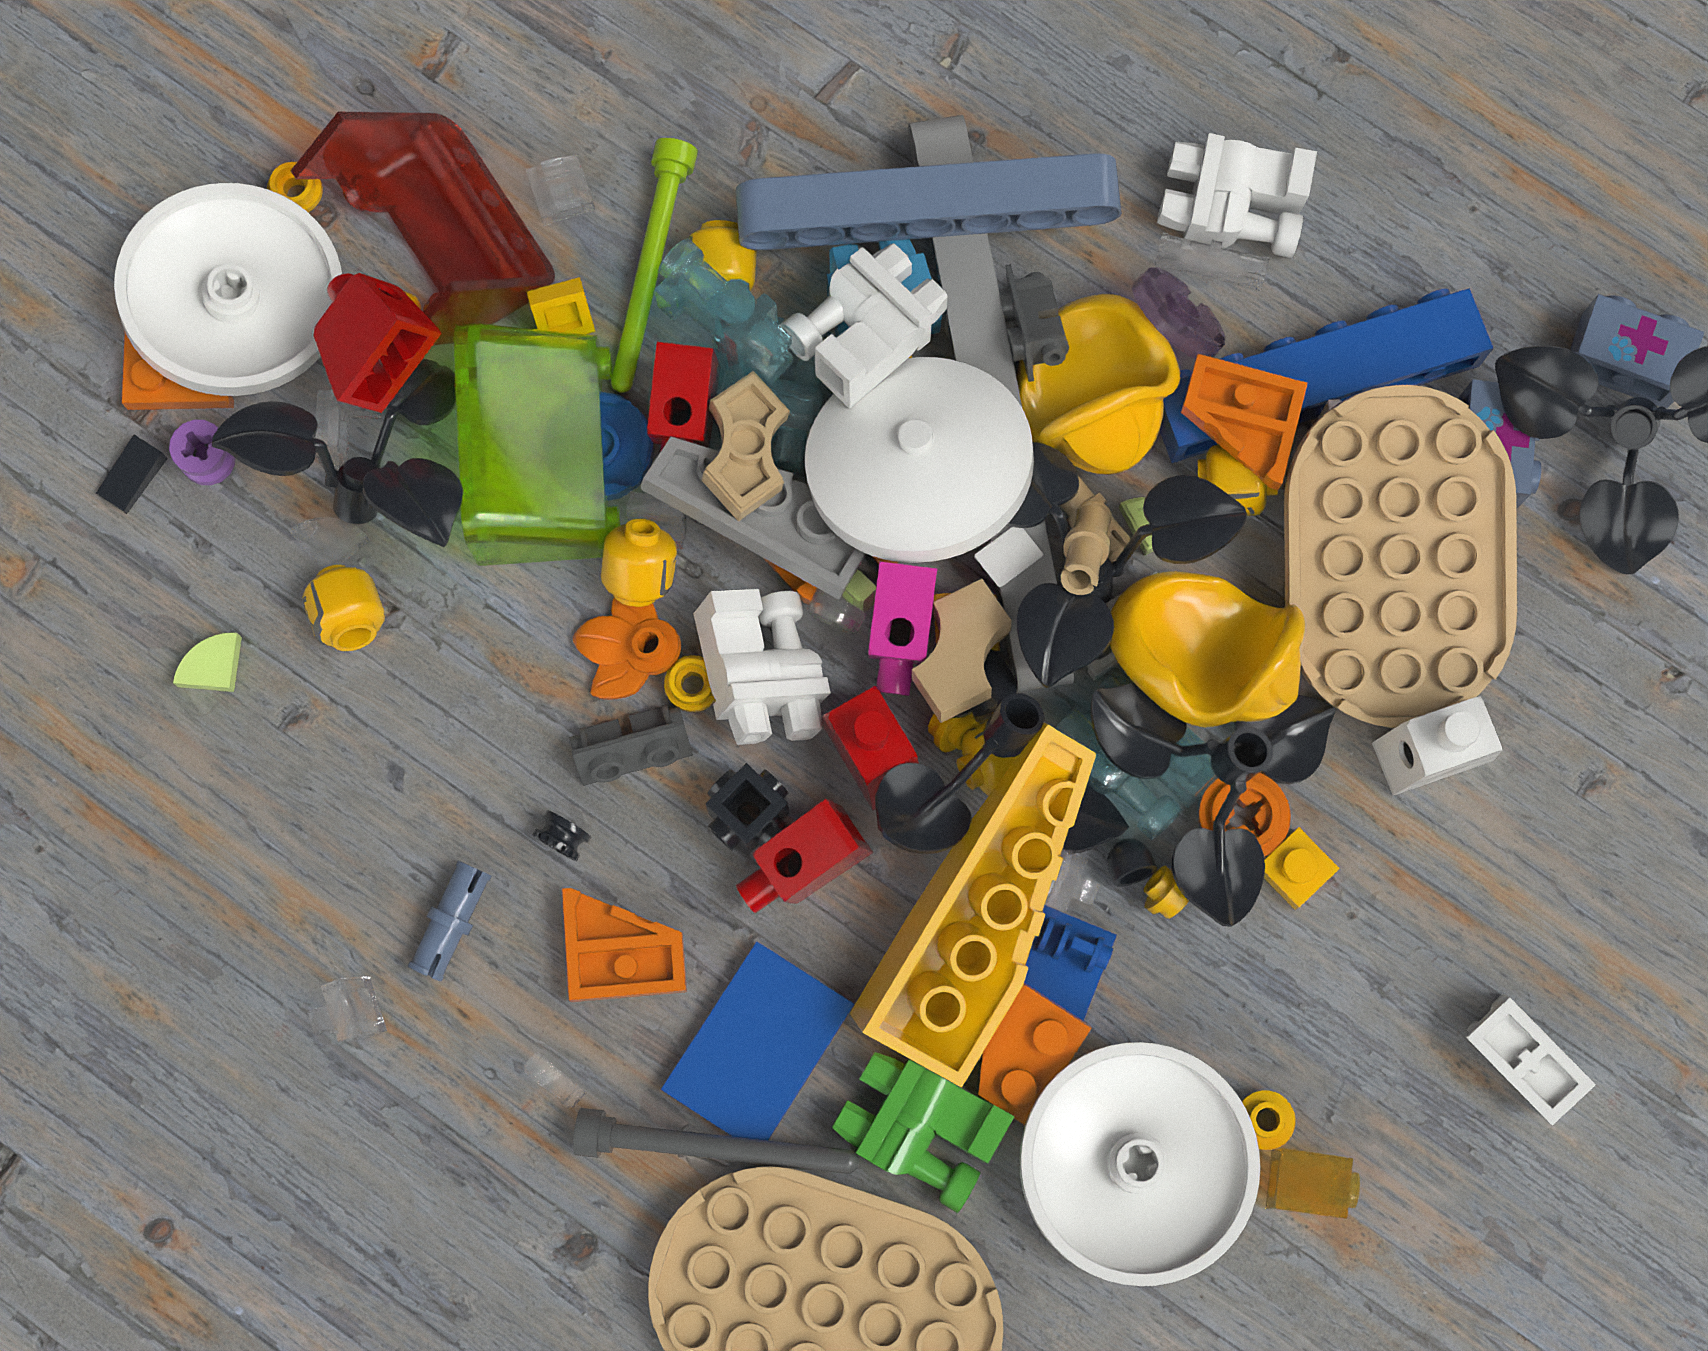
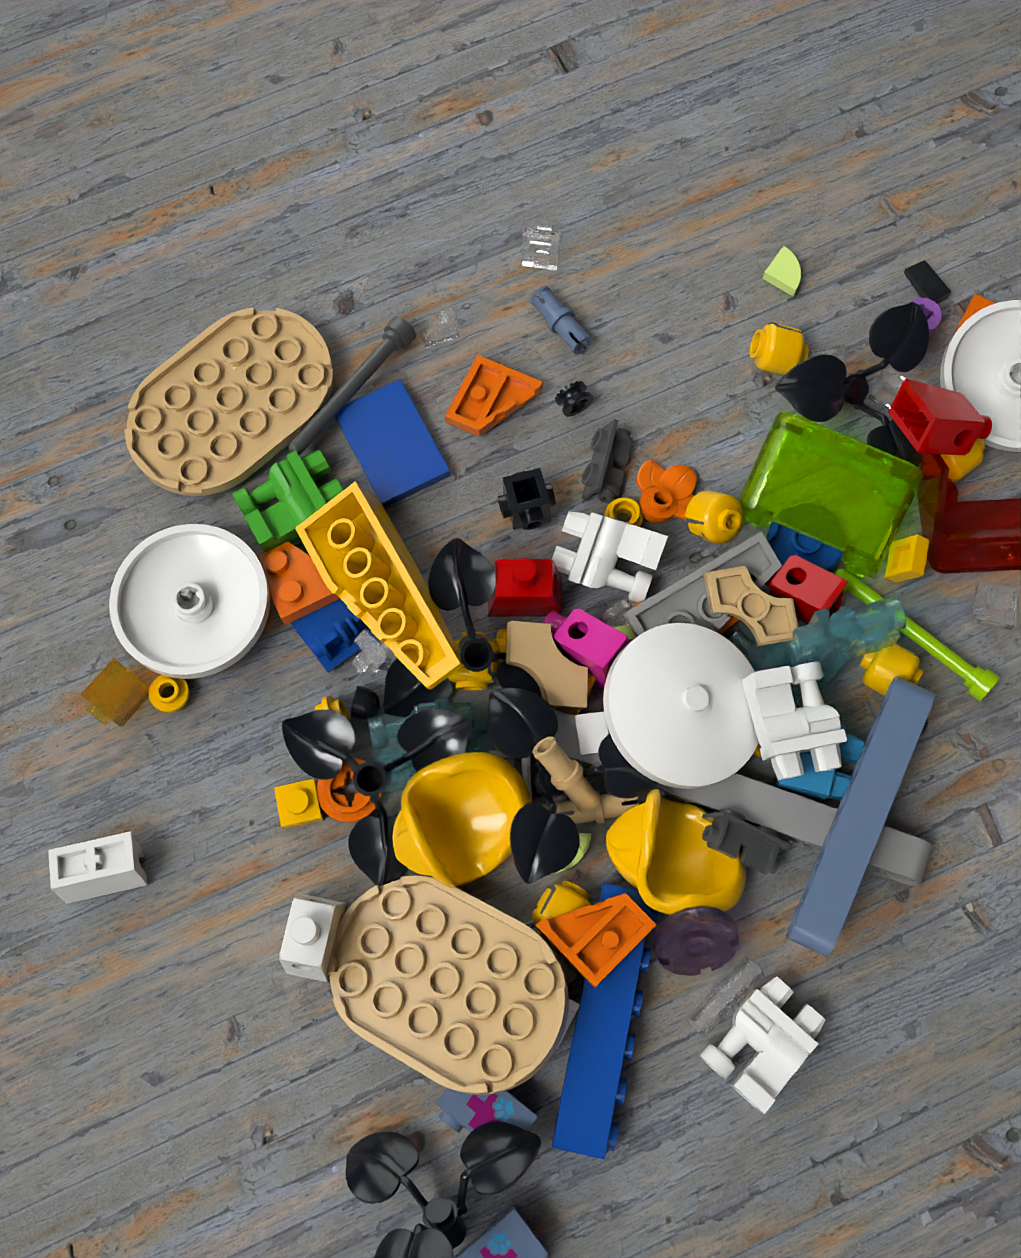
camera: 125 degrees right, 5 degrees down
red torso [736,799,874,913] -> none

